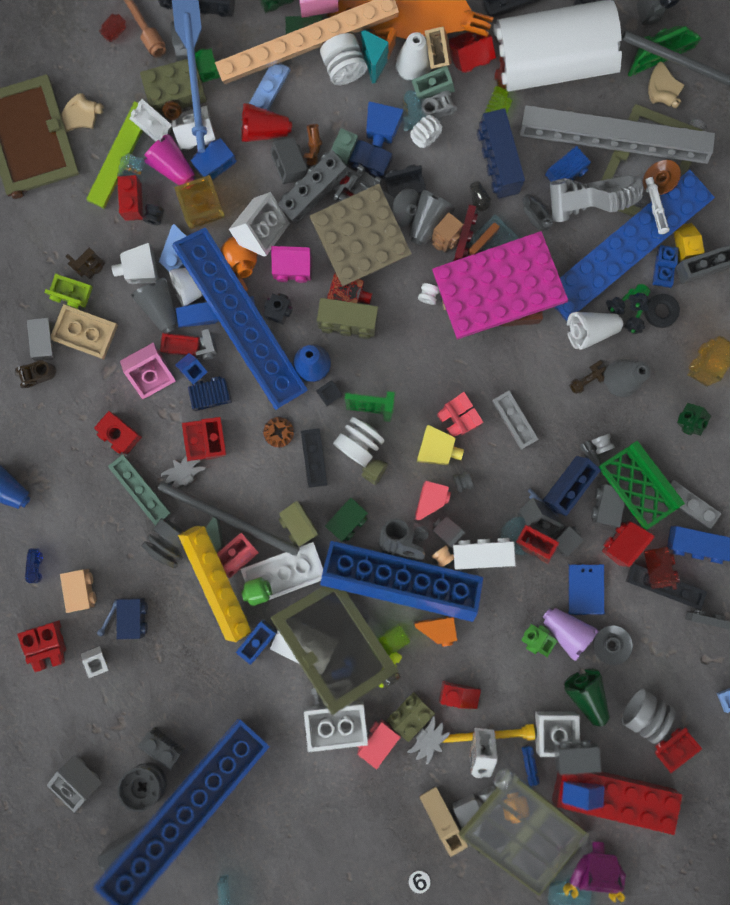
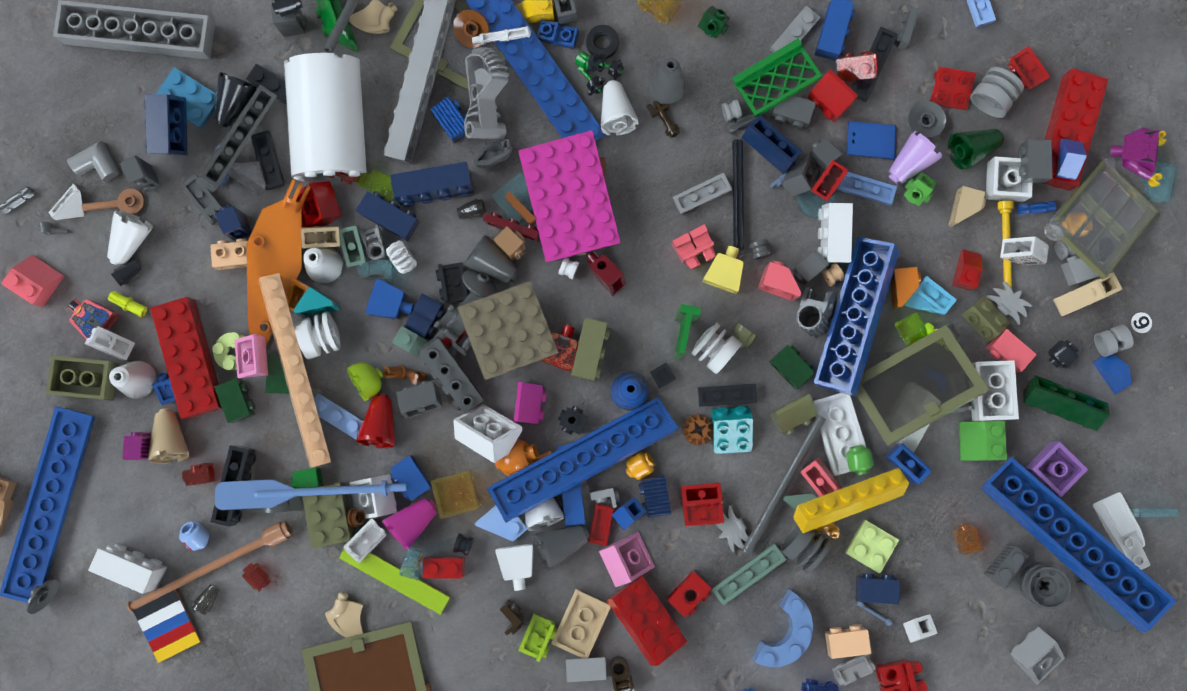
camera: 85 degrees left, 0 degrees up
none -> lime cylinder [347,362,383,402]
none -> dark blue brick [355,191,419,242]
none -> dark red torso [586,251,626,296]
none -> red brick [606,576,688,666]
none -> light orange head [625,452,655,480]
none -> teal bracket [711,406,753,454]
none -> black axle [732,139,744,251]
none -> medium blue brick [752,589,813,667]
none -> light orange arm [816,523,840,539]
none -> light grey hinge [832,654,876,686]
none -> medium blue plate [837,172,897,206]
none -> yellowish green plate [845,520,899,574]
none -> medium azure wing [903,276,957,315]
none -> red hinge [930,67,976,110]
none -> tan slope [948,186,986,227]
none -> clear orange brick [953,523,984,555]
none -> bright green slope [958,421,1007,461]
none -> dark green brick [1023,375,1110,431]
none -> medium lavender brick [1025,441,1088,497]
none -> black head [1048,340,1079,368]
none -> blue slope [1093,354,1132,394]
none -> white piece [1093,492,1150,570]
none -> light grey wheel [1094,324,1134,357]

